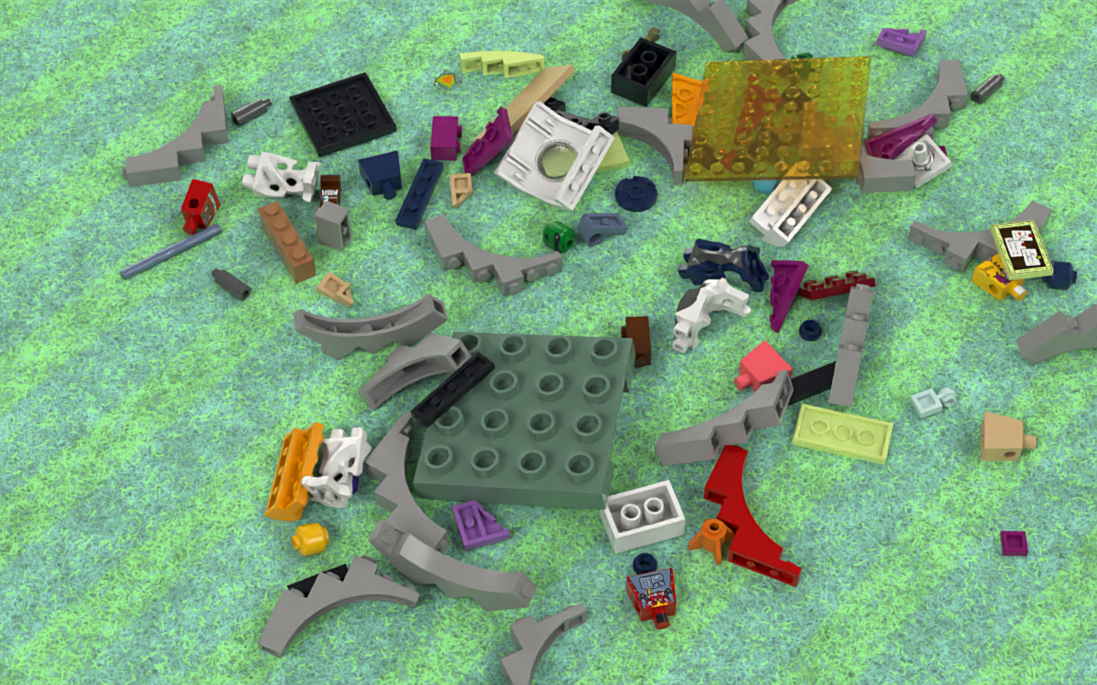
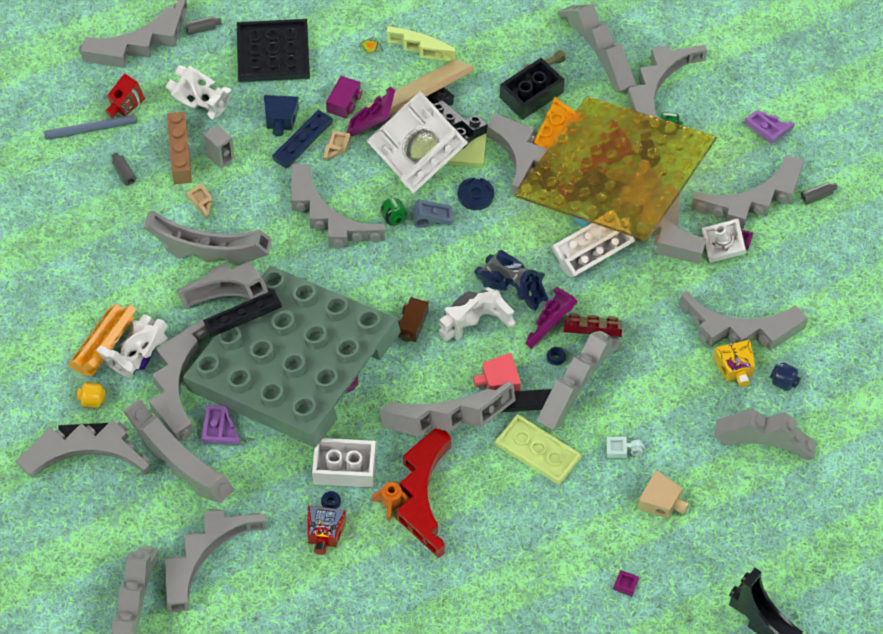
camera: 20 degrees right, 5 degrees up
reddish brown leg [320,175,342,208] -> none
magenta wing [864,113,937,160] -> none
tile [990,220,1054,280] -> none

